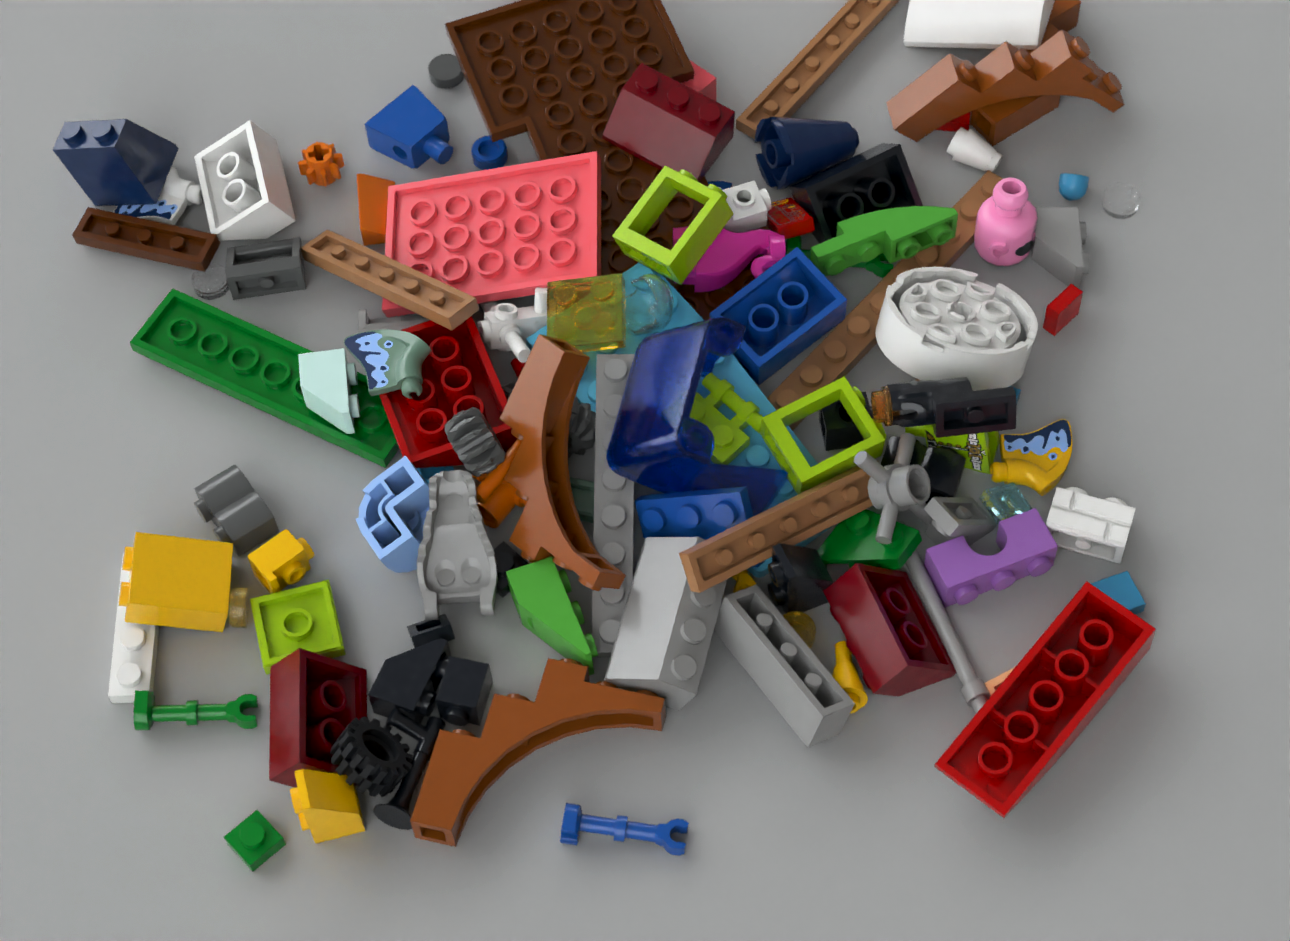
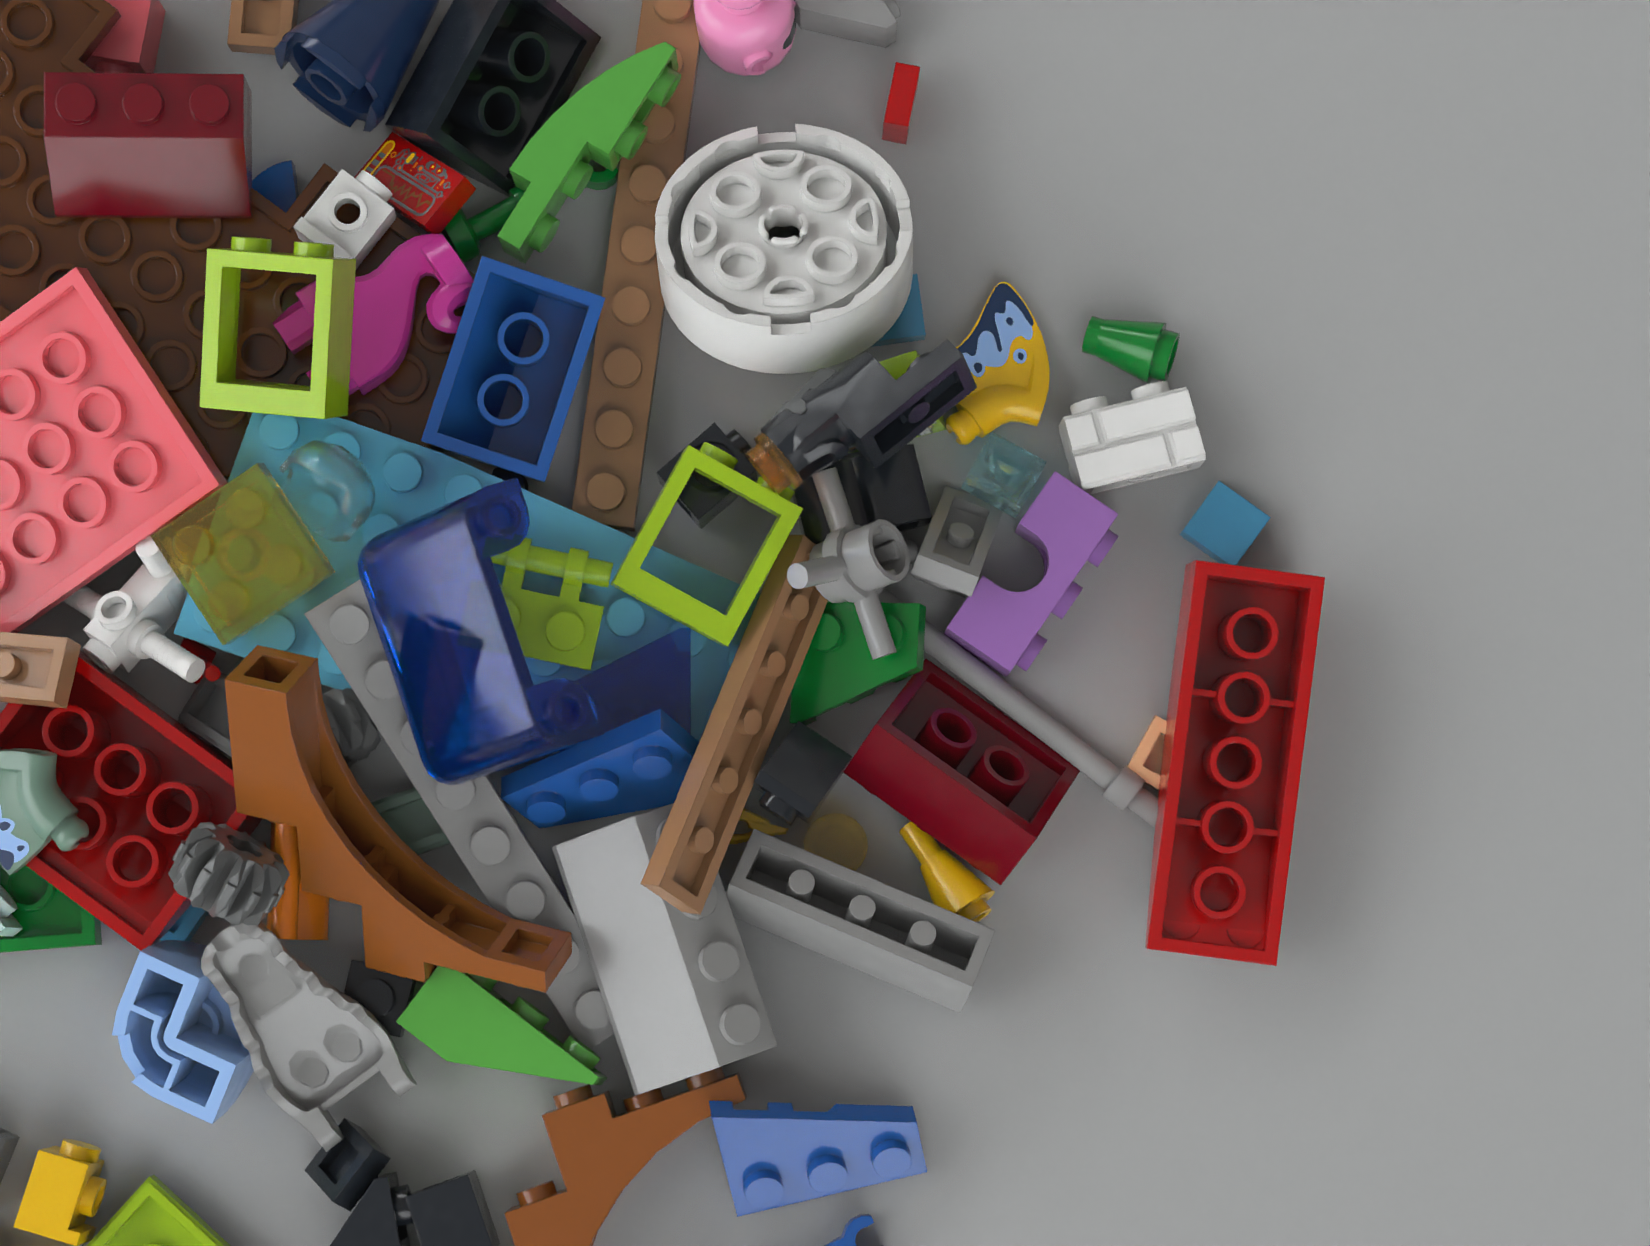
camera: 40 degrees left, 25 degrees up
none -> wing [709,1101,927,1217]
none -> green cone [1082,316,1180,384]

